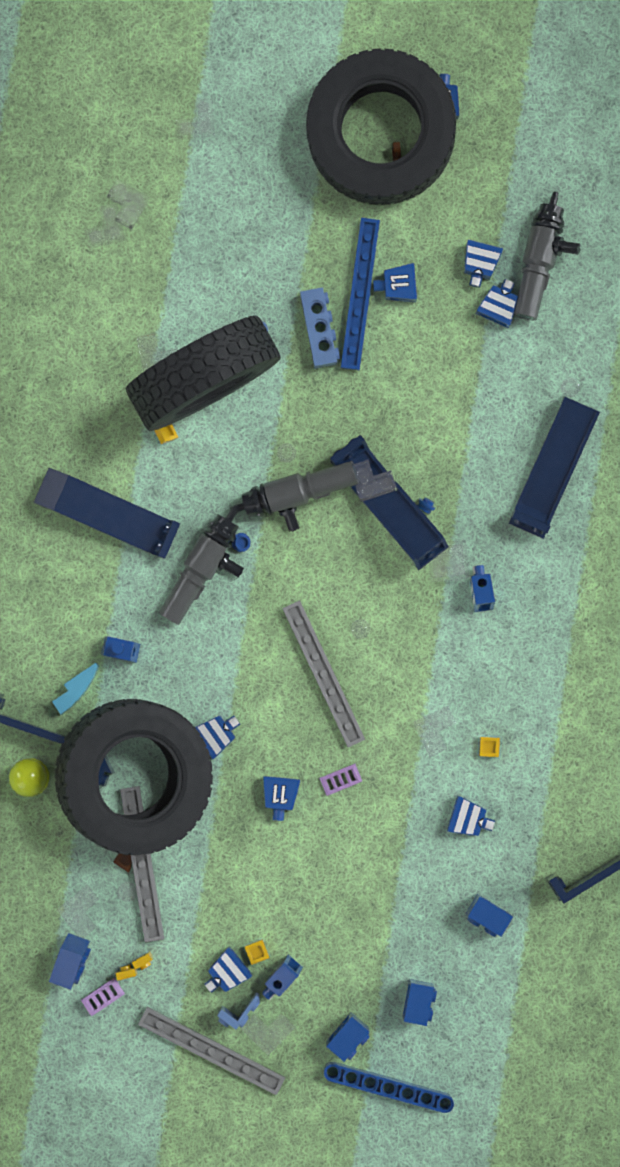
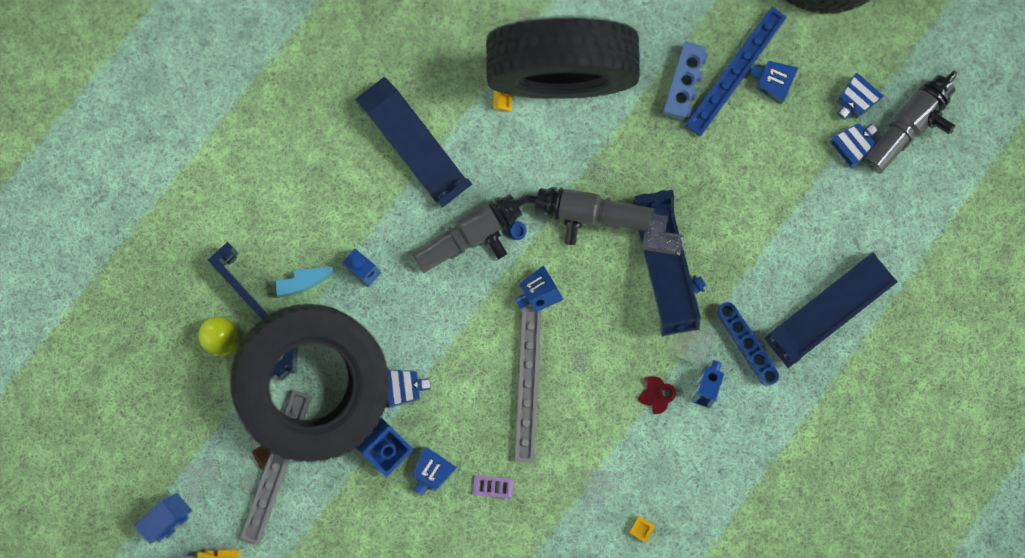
camera: 30 degrees right, 5 degrees down
none -> blue brick [355,418,414,478]
none -> blue torso [515,266,564,311]
none -> dark red plate [638,376,676,414]
none -> blue beam [717,302,779,386]

